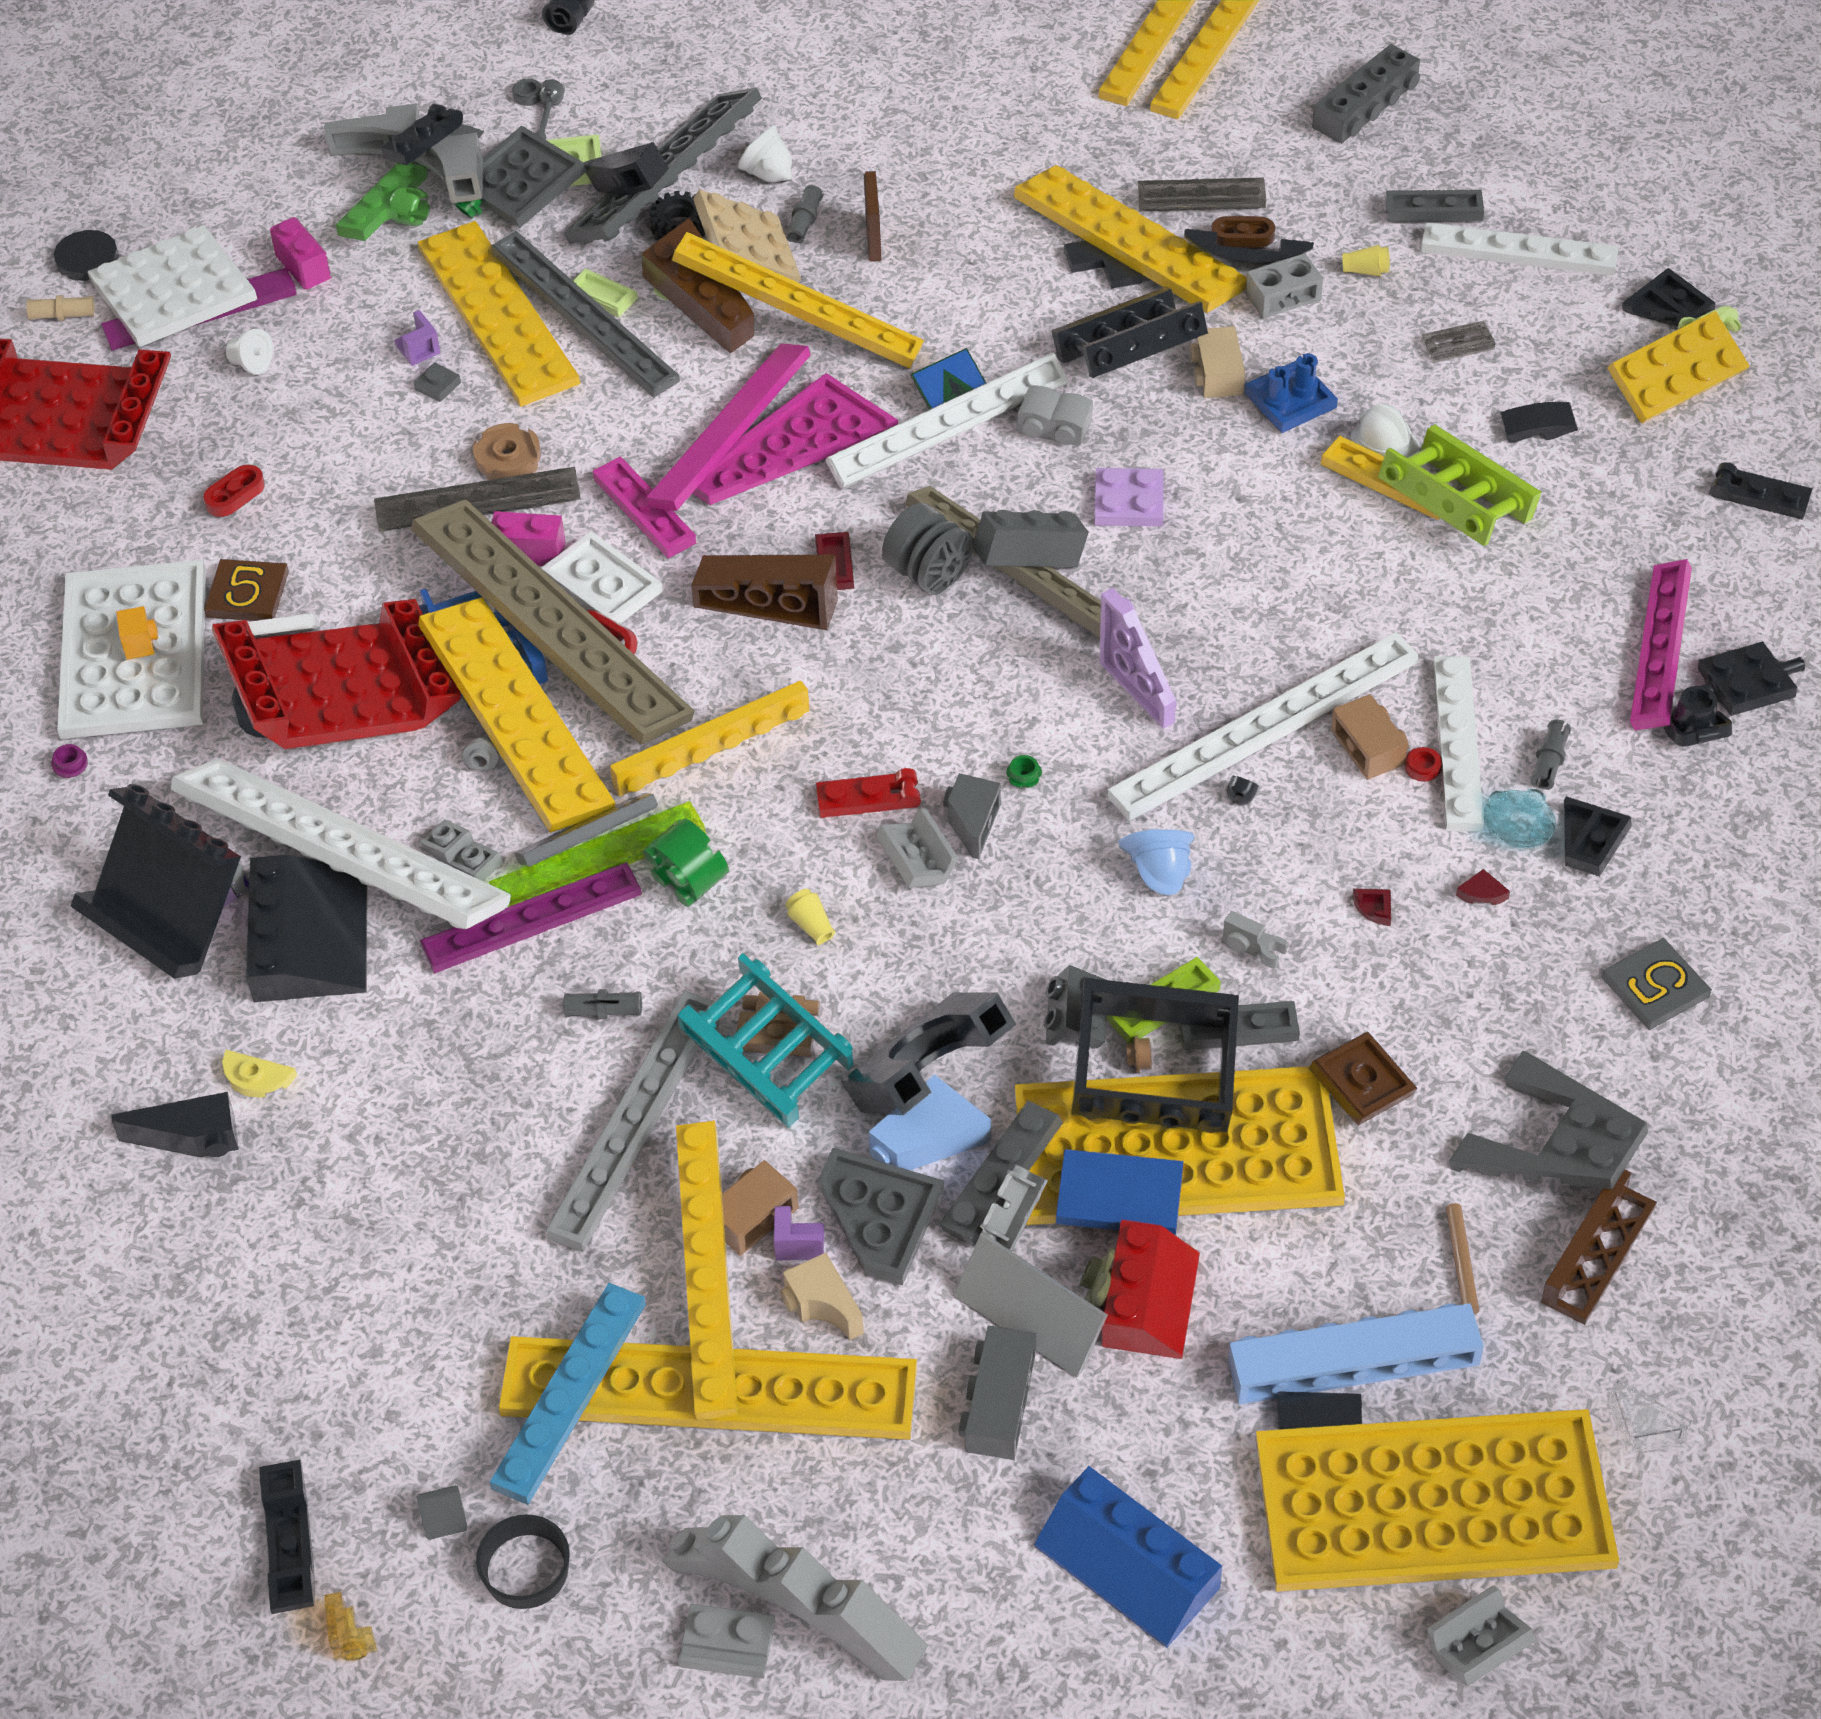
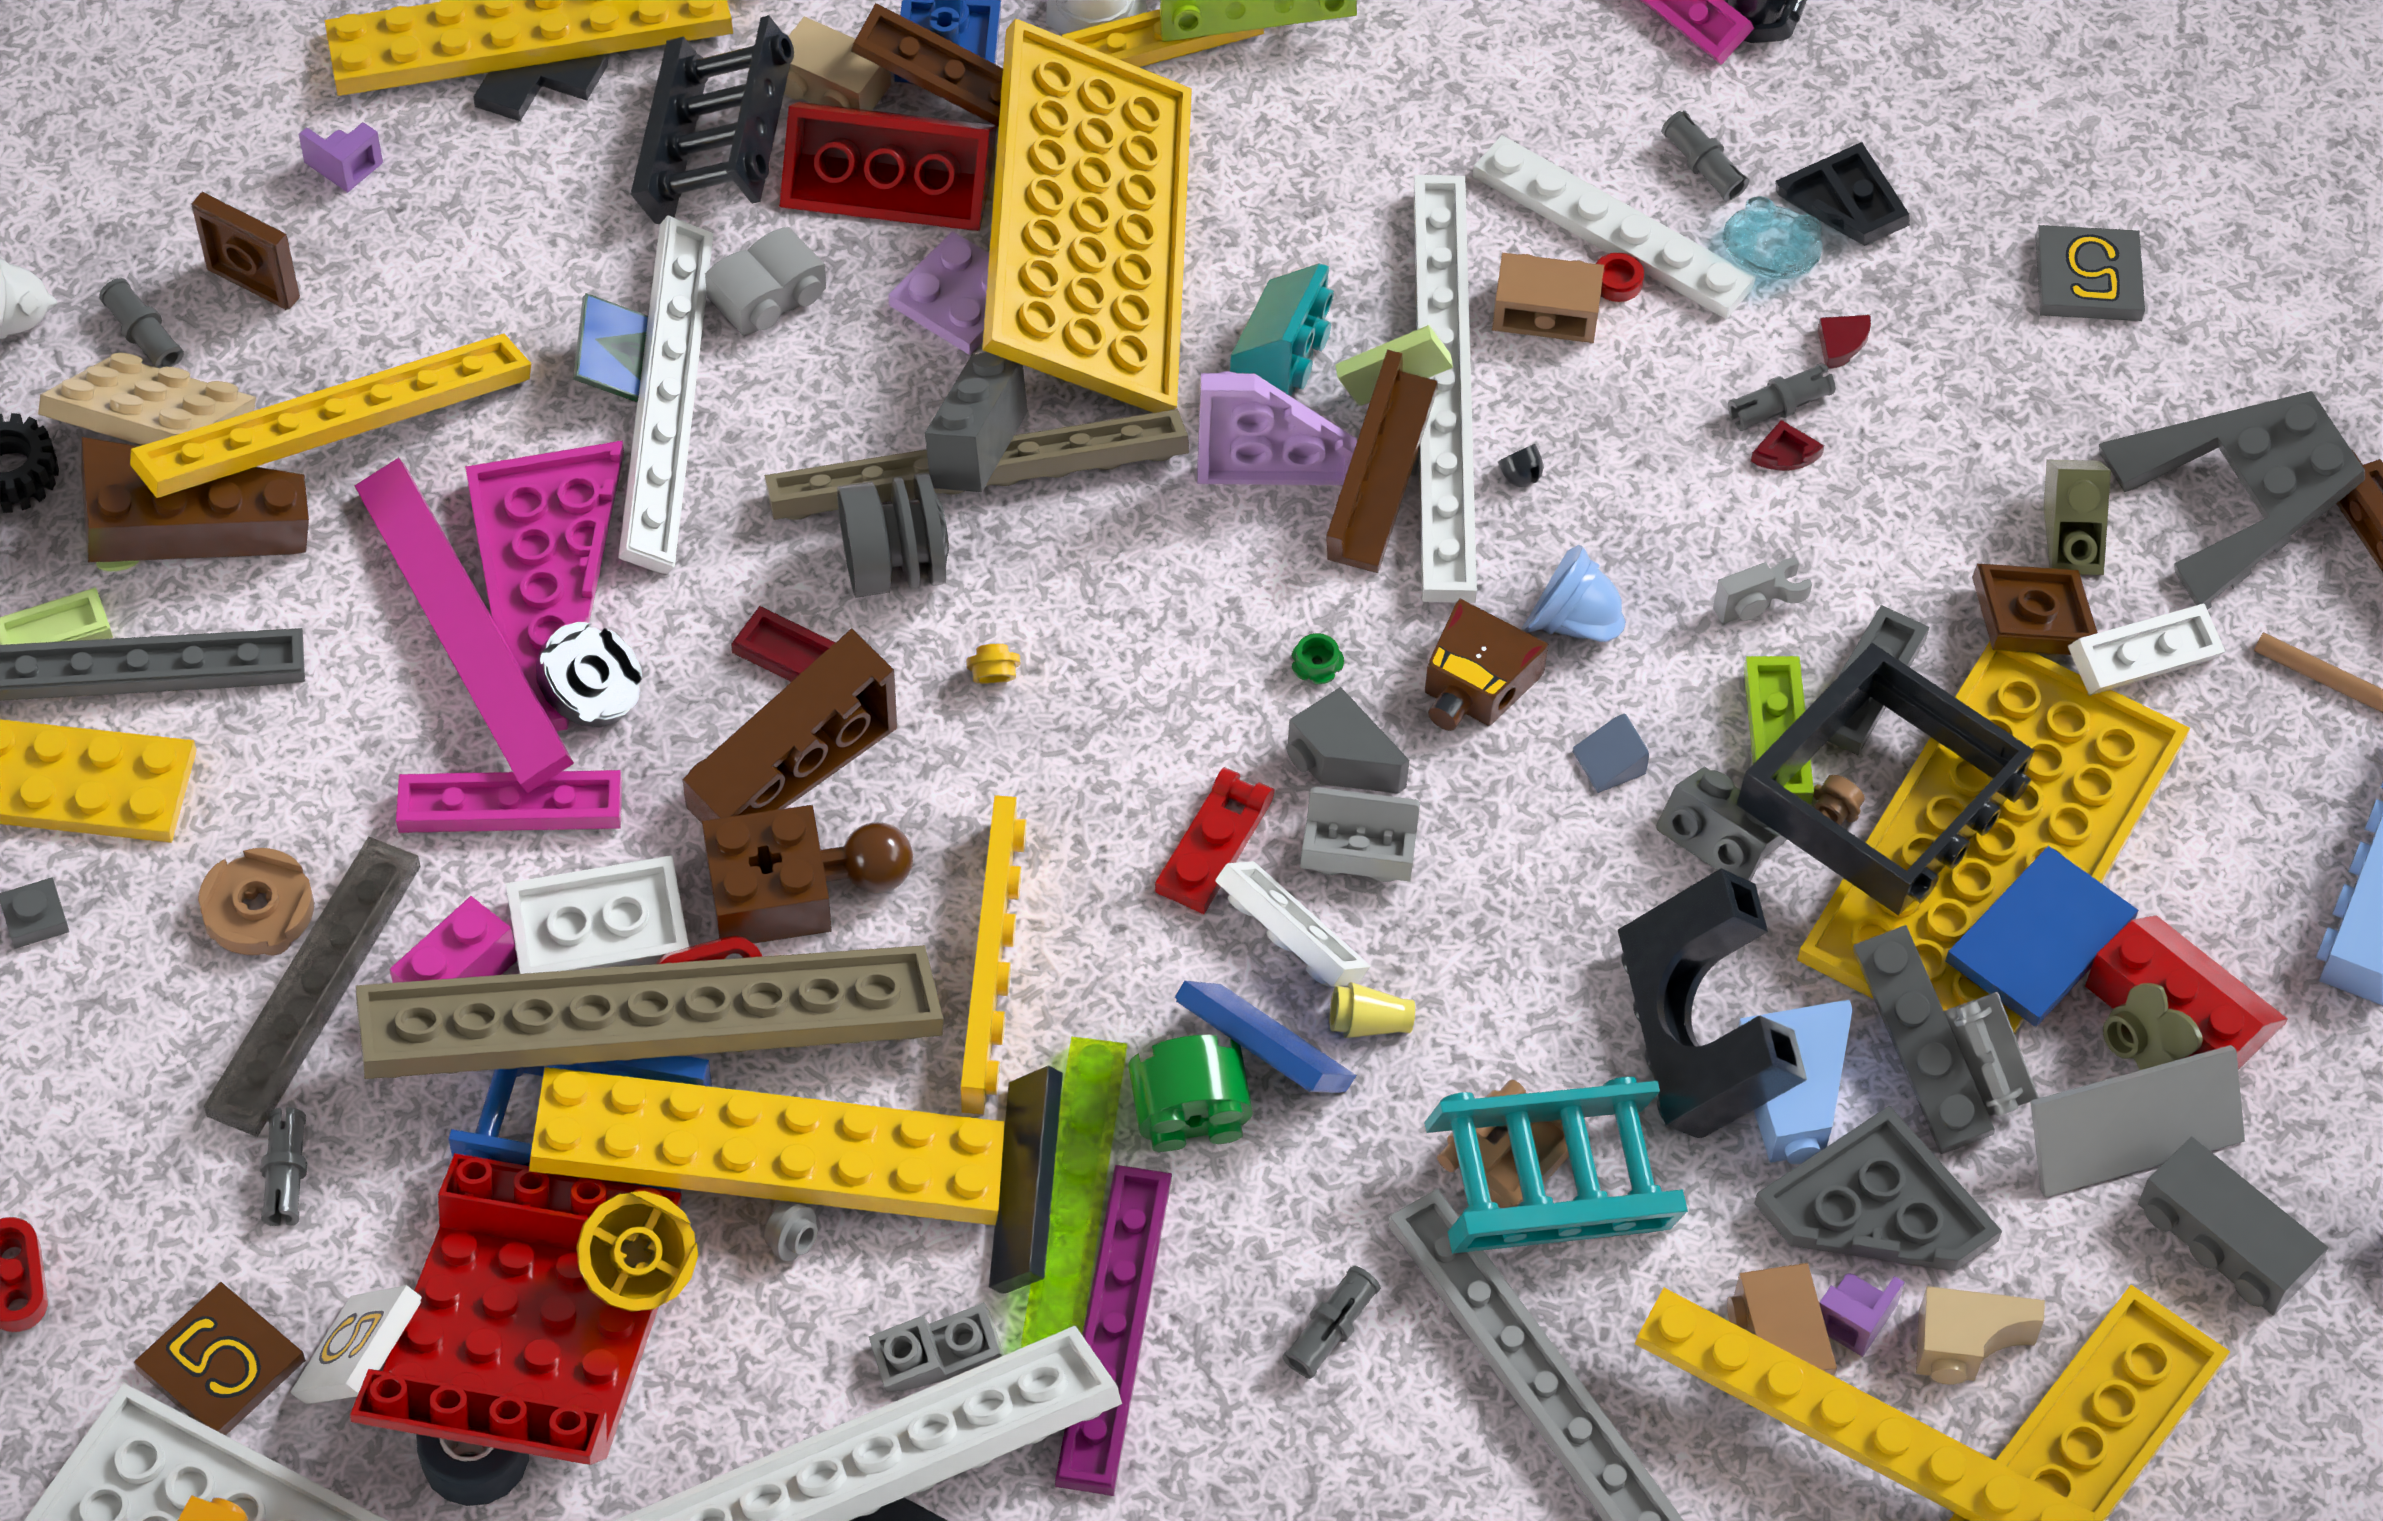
camera: 60 degrees left, 5 degrees up
none -> dark grey pin [260,1107,307,1226]
none -> medium lavender panel [298,122,383,192]
none -> tile [536,622,642,728]
none -> yellow cylinder [577,1191,698,1312]
none -> reddish brown brick [702,805,913,944]
none -> red slope [779,102,997,231]
none -> reddish brown fence [851,3,1003,127]
none -> yellow plate [966,644,1021,684]
none -> yellow plate [982,18,1192,413]
none -> blue tile [1174,980,1357,1093]
none -> white plate [1215,861,1371,987]
none -> teal slope [1230,263,1334,397]
none -> reddish brown fence [1326,349,1438,573]
none -> yellowish green tile [1335,325,1453,406]
none -> reddish brown torso [1425,598,1549,731]
none -> sand blue slope [1572,713,1649,793]
none -> dark grey pin [1728,363,1836,431]
none -> olive slope [2043,459,2111,575]
none -> white plate [2068,603,2225,695]

